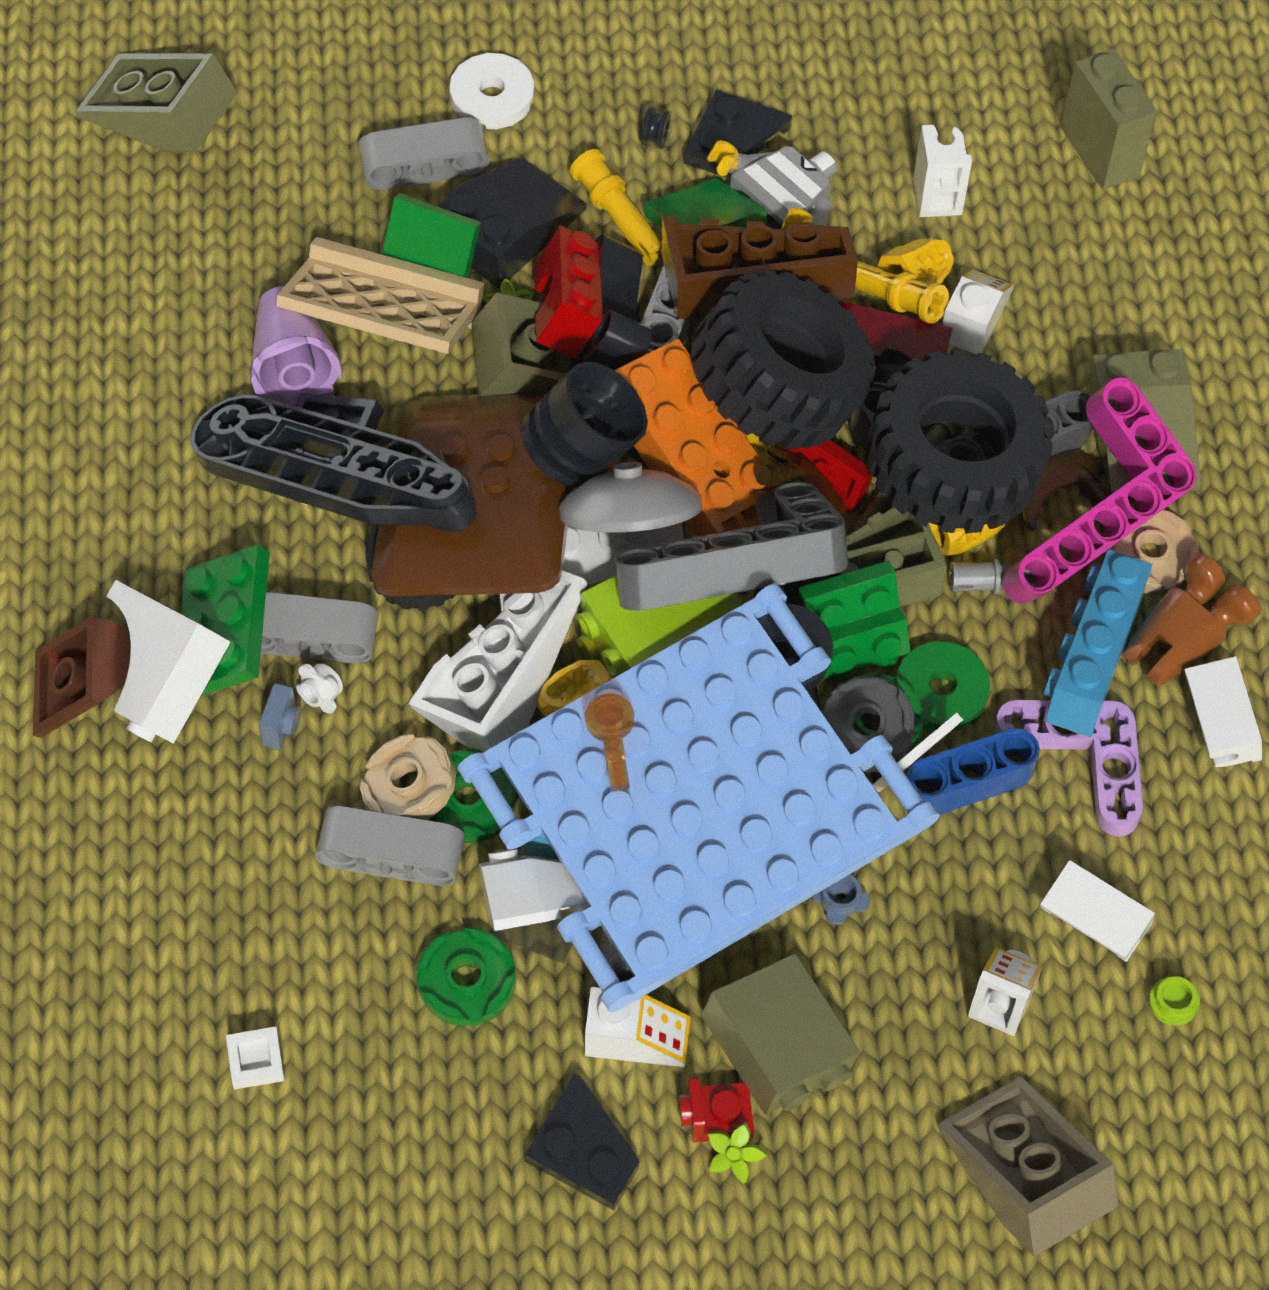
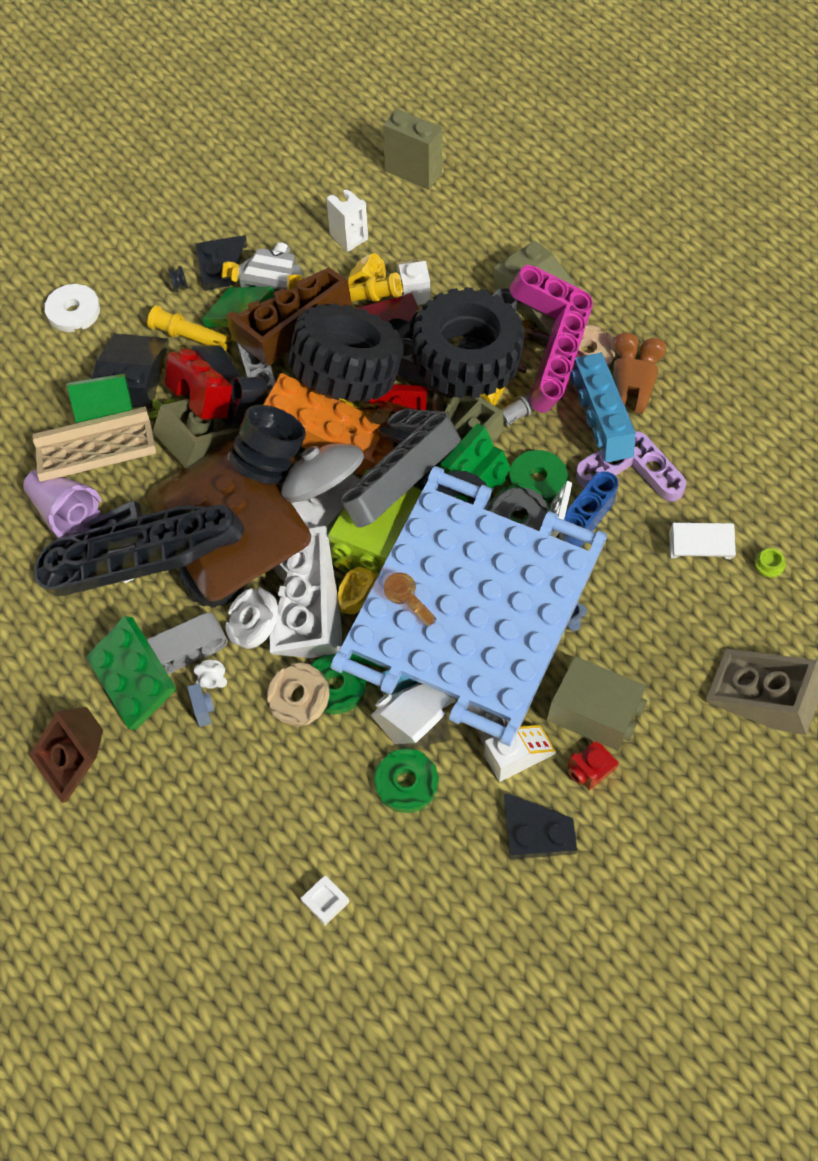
camera: 30 degrees left, 0 degrees up
white arch [106,580,230,744] -> none
light grey beam [315,806,465,886] -> none
light grey beam [358,117,489,190] -> none
lime plant [708,1122,768,1184] -> none
white slope [968,947,1042,1036] -> none
white hinge [1185,656,1262,767] -> none
none -> white tile [225,588,278,649]

